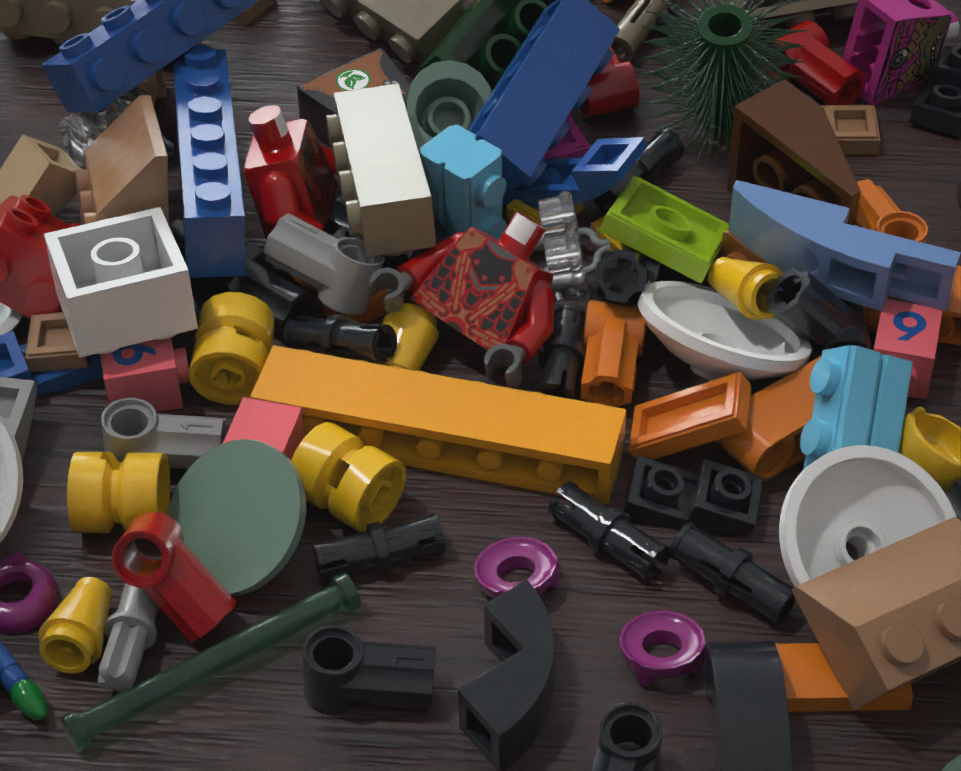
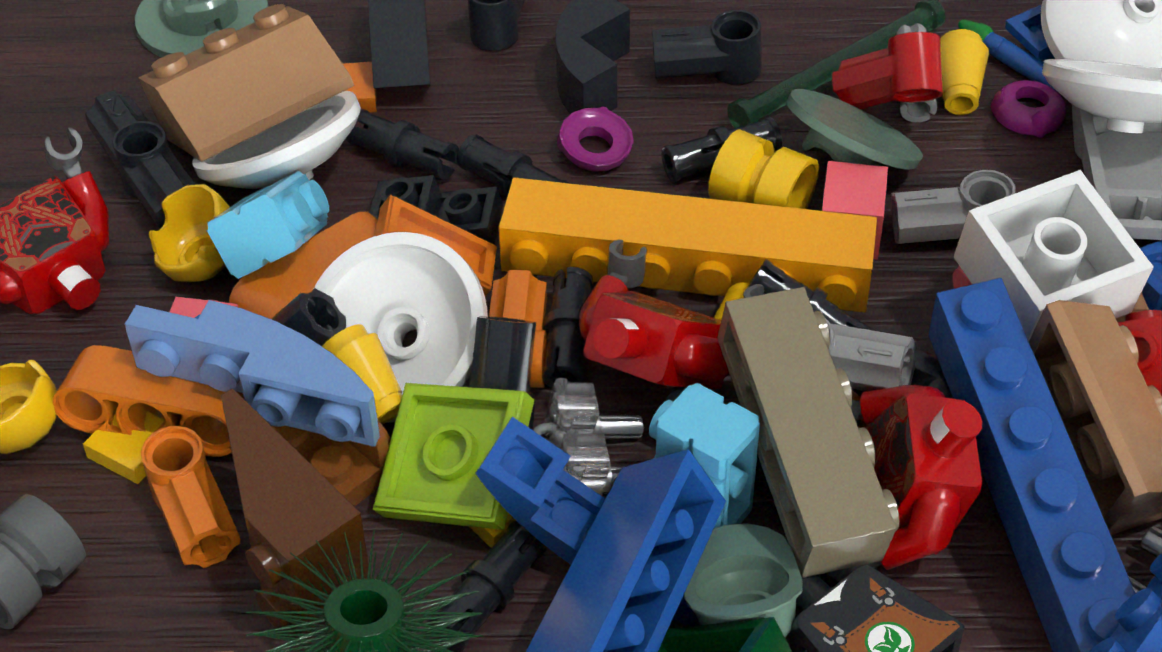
camera: 175 degrees right, 0 degrees up
yellow wheel [67,452,171,533] -> none
yellow wheel [189,292,275,405] -> none
magenta piece [619,610,706,688] -> none

